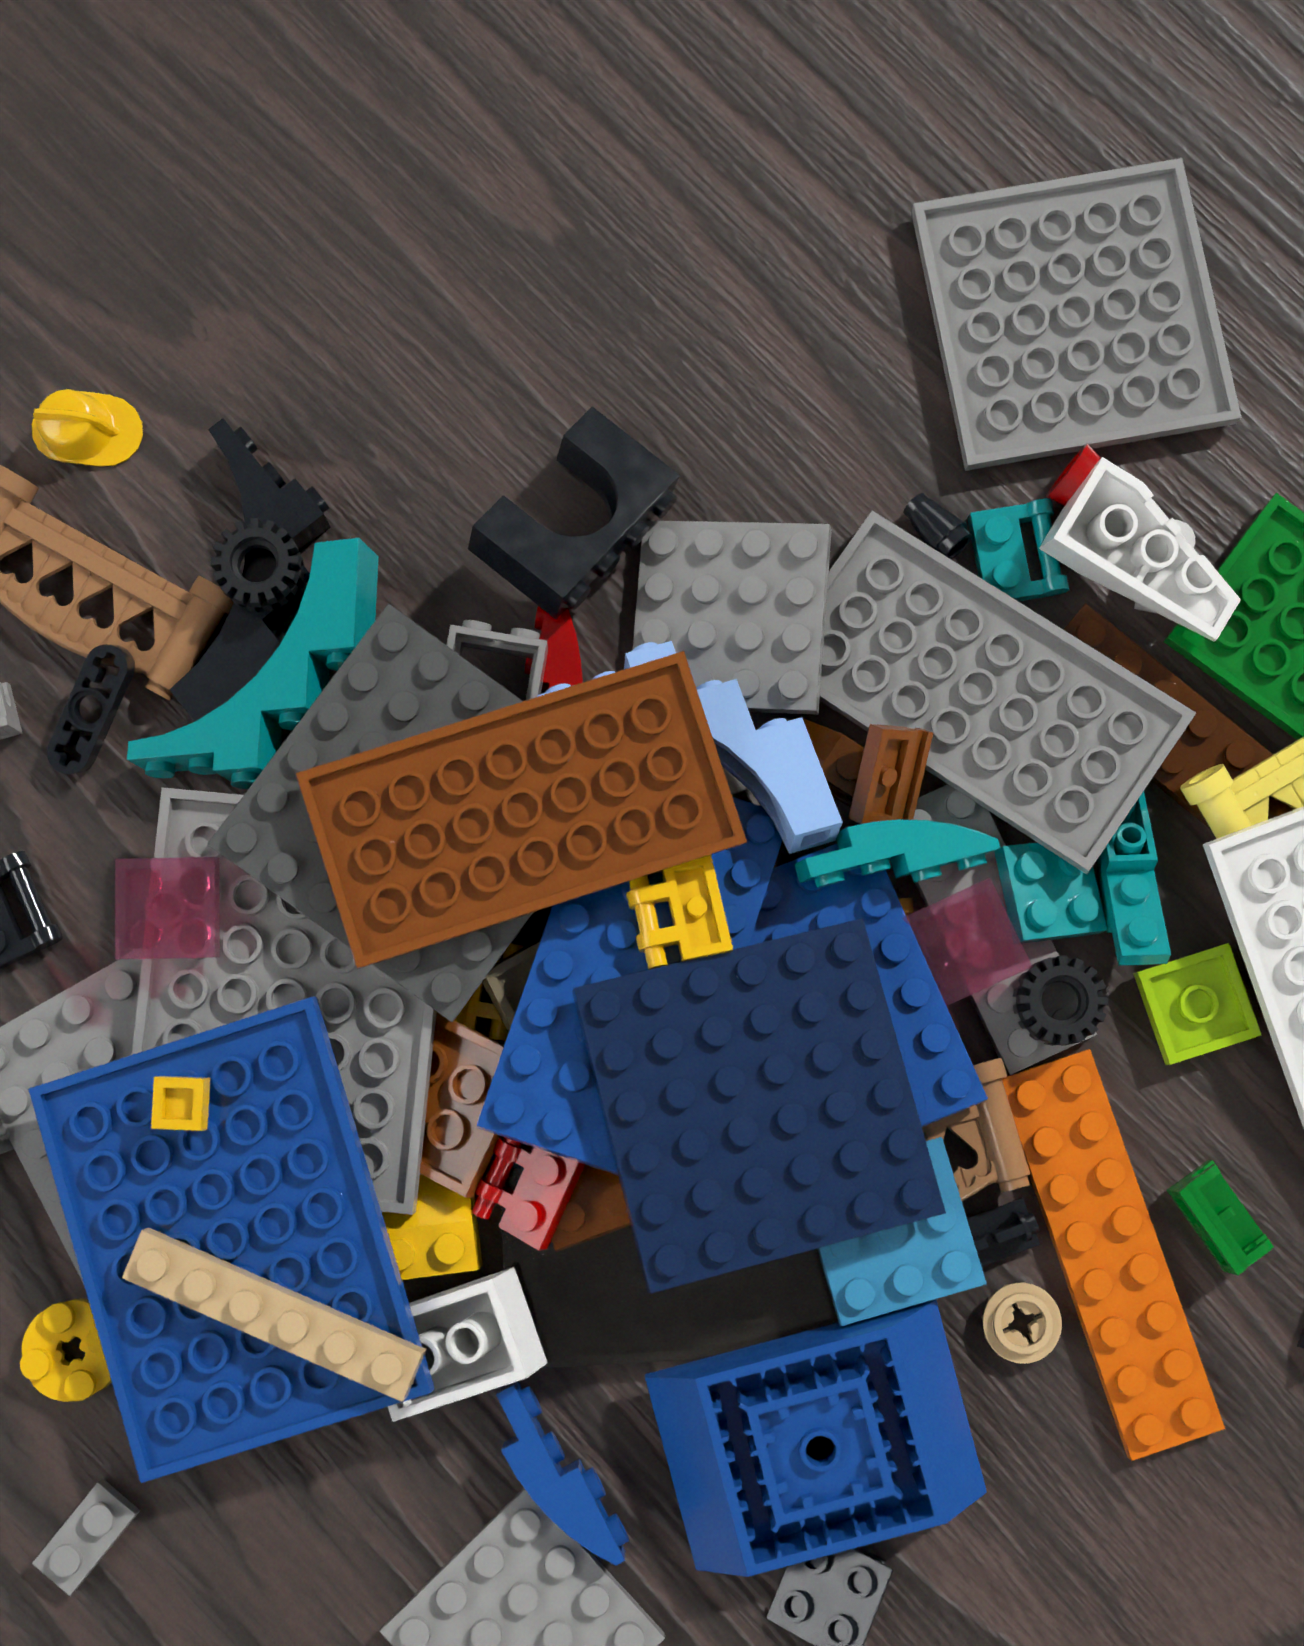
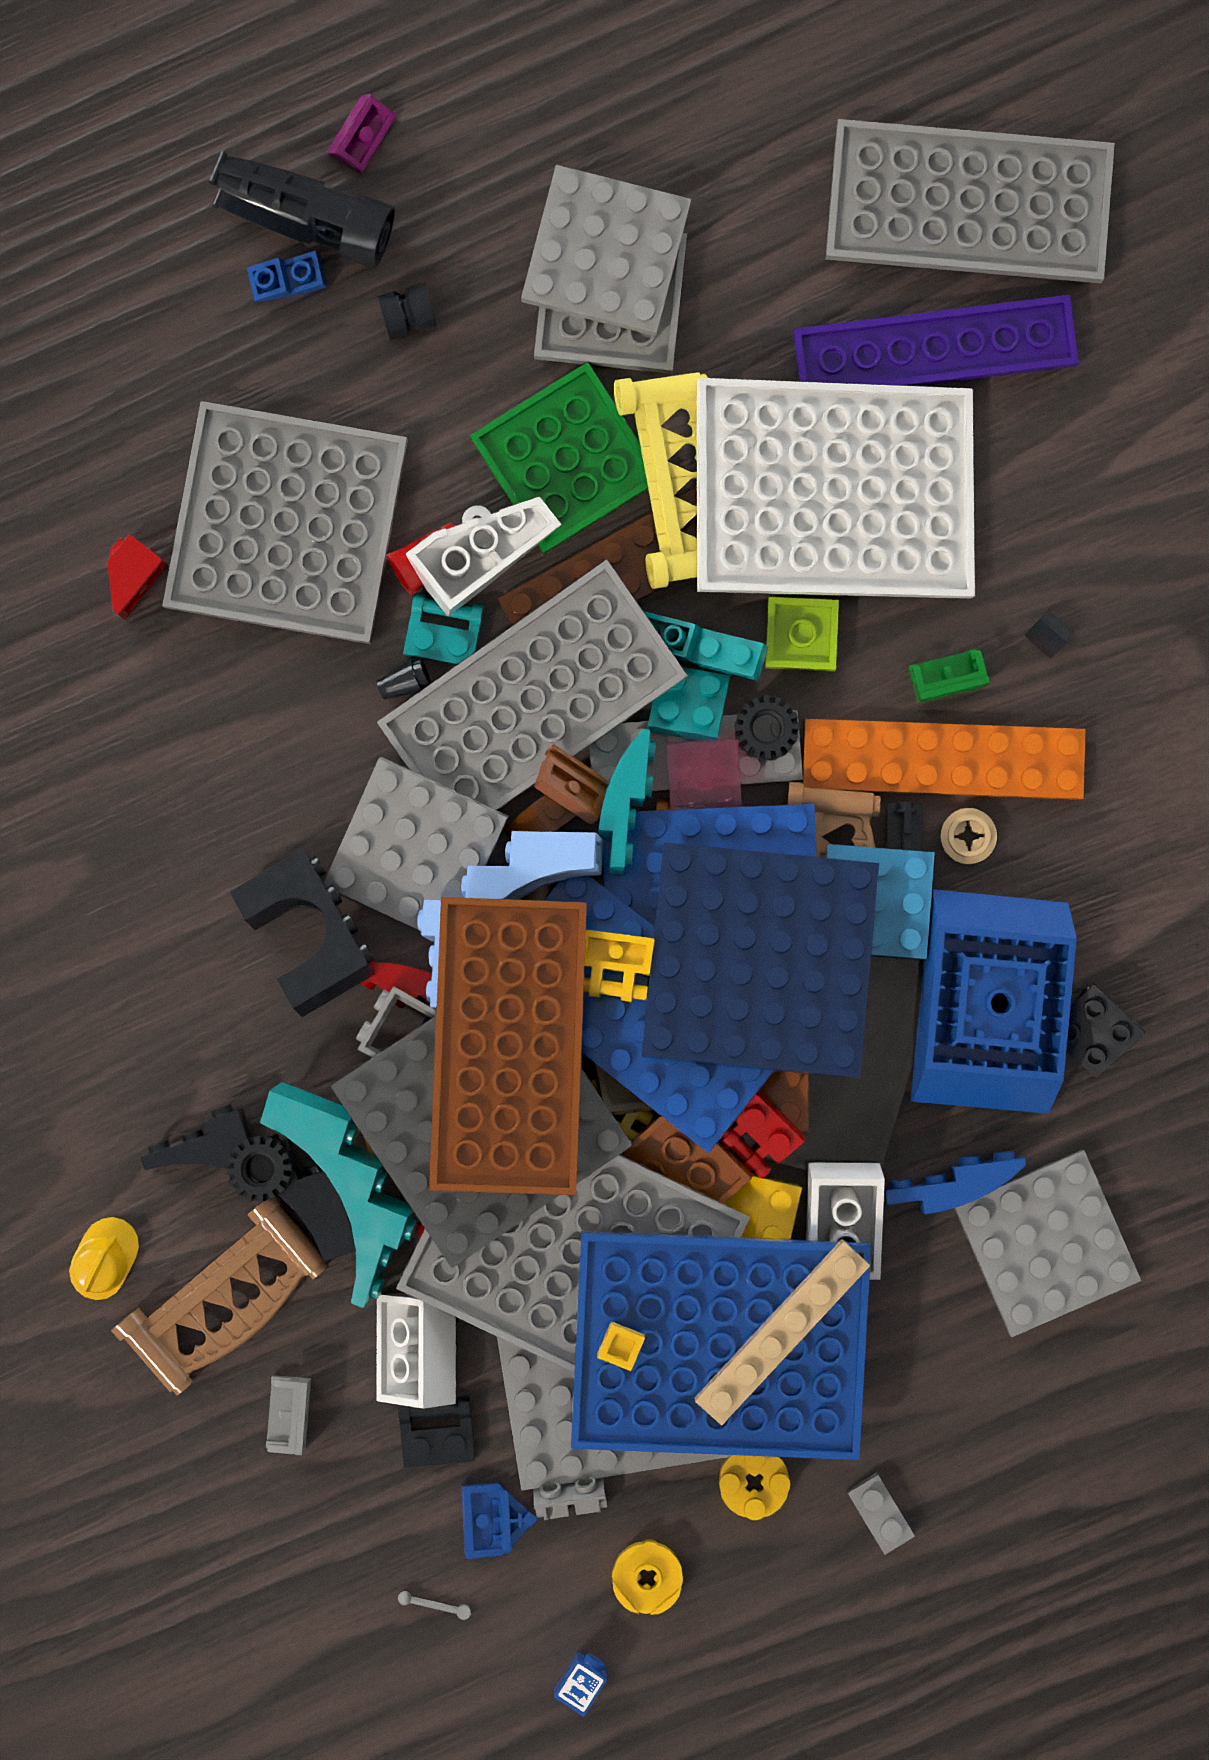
camera: 70 degrees left, 5 degrees up
black beam [47,644,135,774] -> none
clear pink plate [115,857,220,960] -> none
none -> red slope [107,534,168,620]
none -> white slope [377,1293,456,1409]

